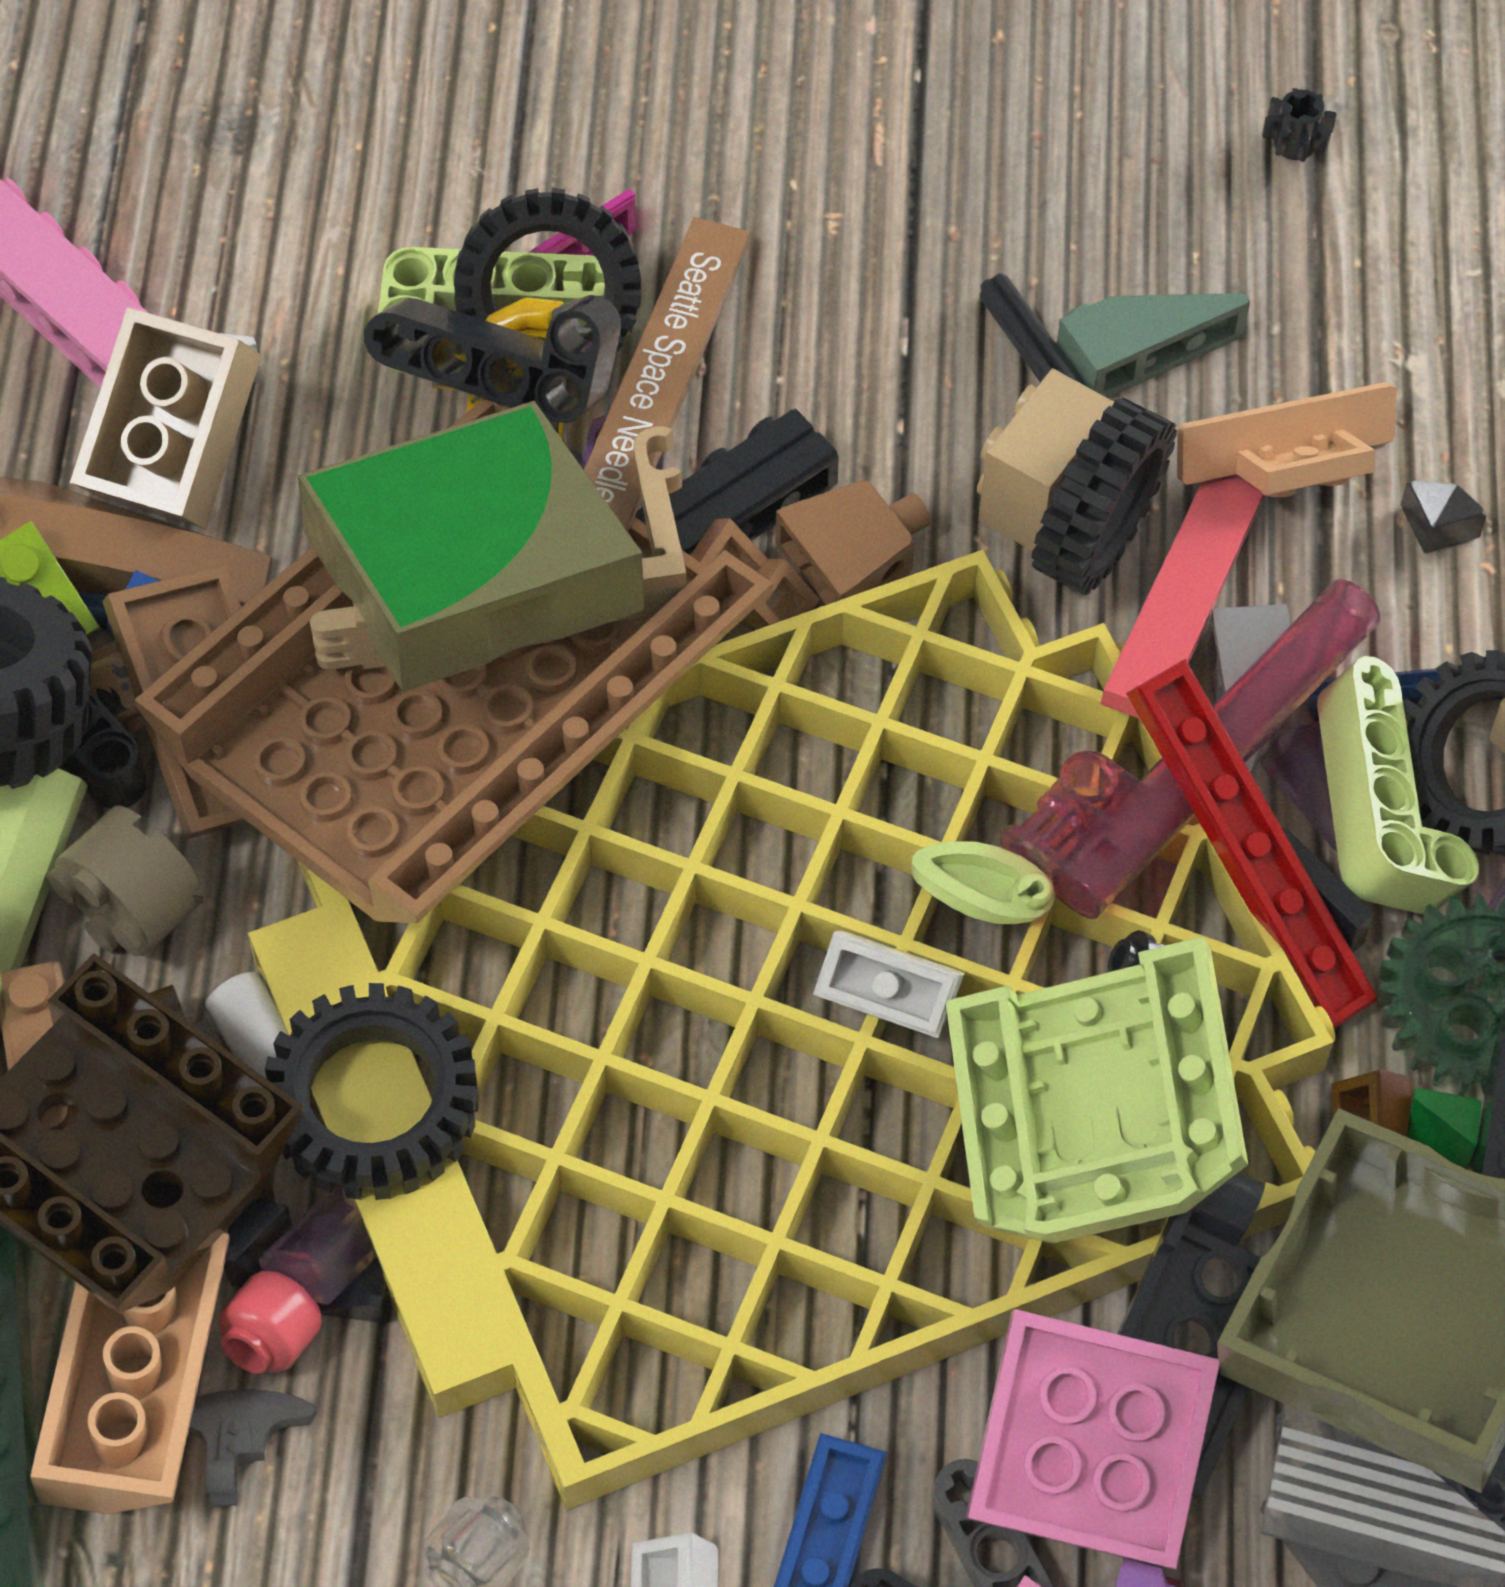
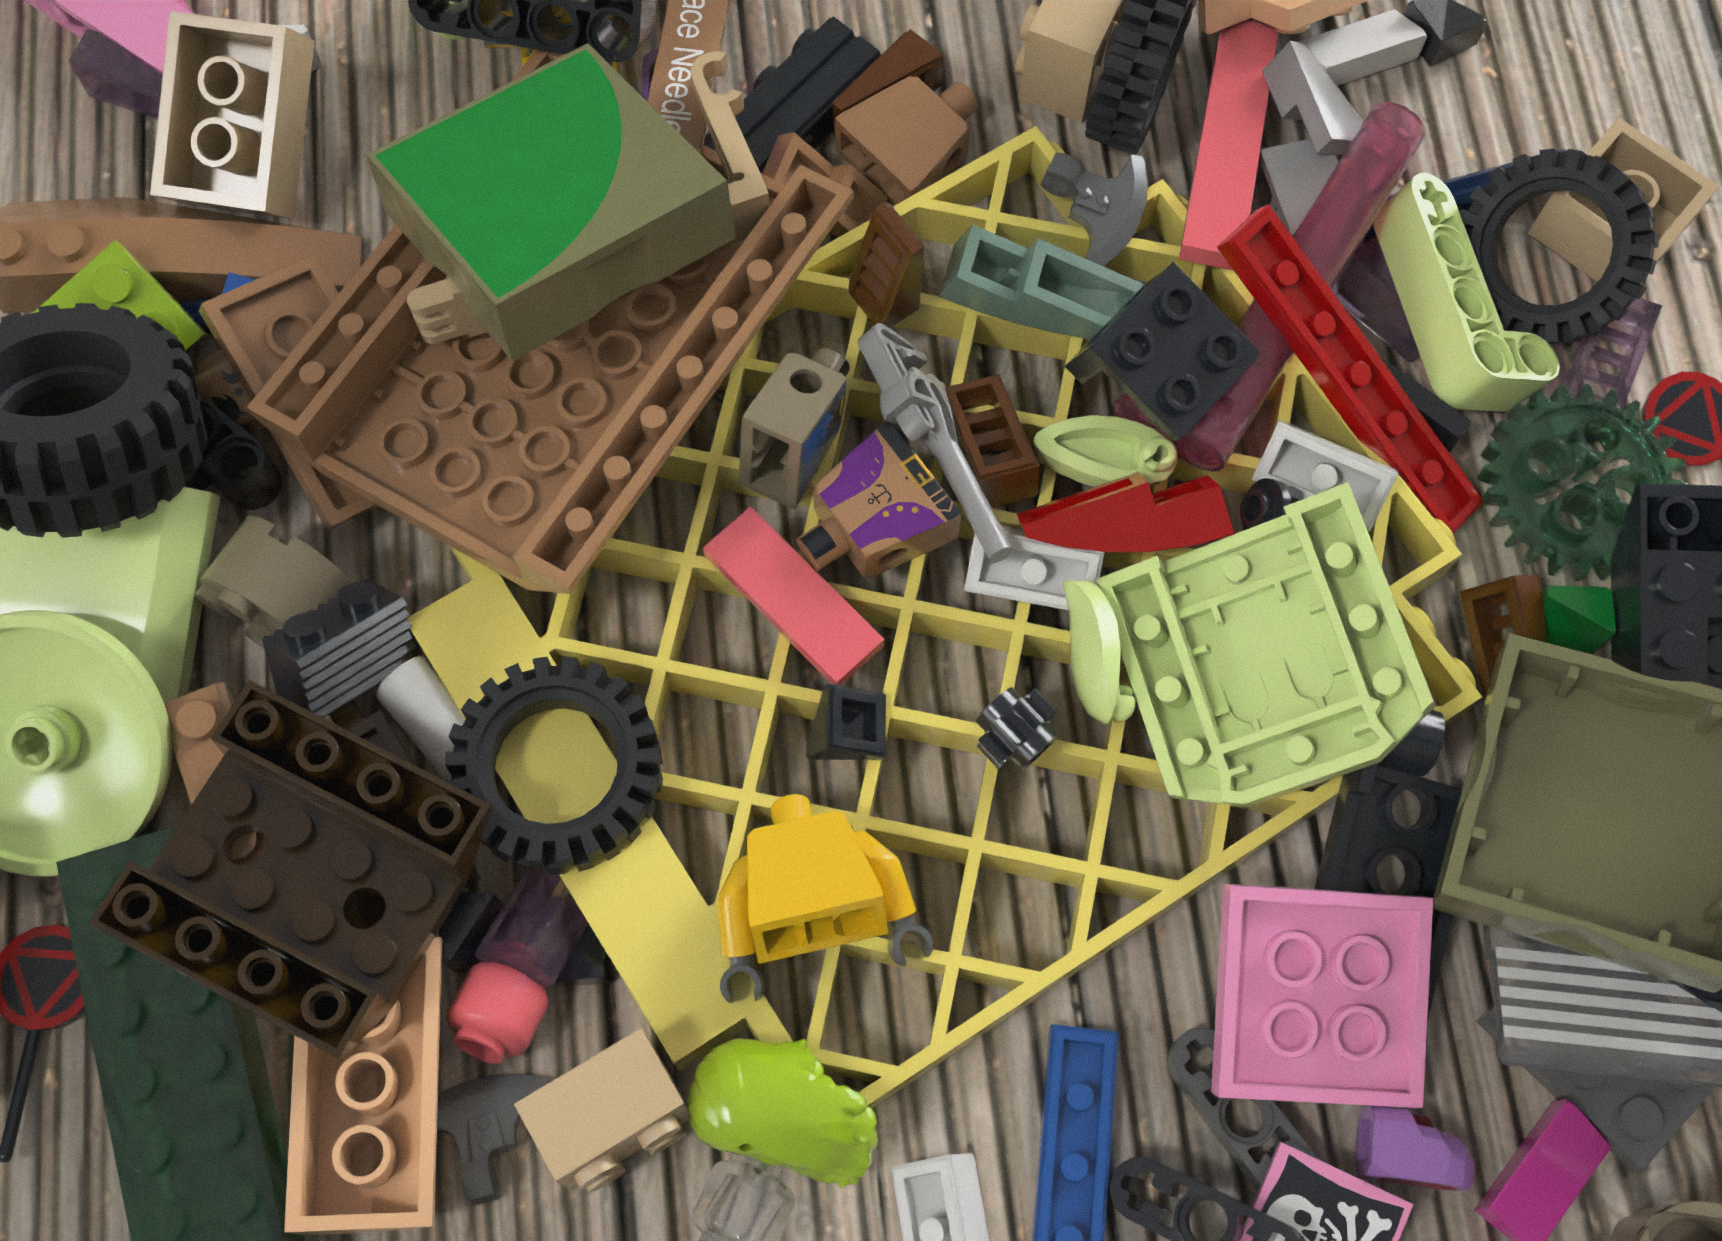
camera: 10 degrees left, 10 degrees up
none -> clear purple slope [68,29,163,119]
none -> black brick [262,579,418,718]
none -> tan brick [514,1028,689,1193]
none -> lime piece [687,1038,878,1188]
none -> coral tile [703,506,885,686]
none -> yellow torso [717,794,934,1003]
none -> dark tan torso [738,348,850,510]
none -> torso [796,421,962,578]
none -> black slope [806,684,886,760]
none -> reddish brown slope [832,29,943,138]
none -> reddish brown slope [848,201,924,328]
none -> light grey piece [858,323,1013,563]
none -> sand green slope [939,224,1144,339]
none -> reddish brown slope [946,374,1040,508]
none -> black gear [975,687,1058,771]
none -> red slope [1016,472,1235,552]
none -> dark grey piece [1040,153,1148,267]
none -> yellowish green arm [1063,580,1135,725]
none -> black bracket [1065,261,1260,441]
none -> white slope [1252,419,1398,532]
none -> light grey slope [1262,41,1394,171]
none -> white slope [1298,9,1427,86]

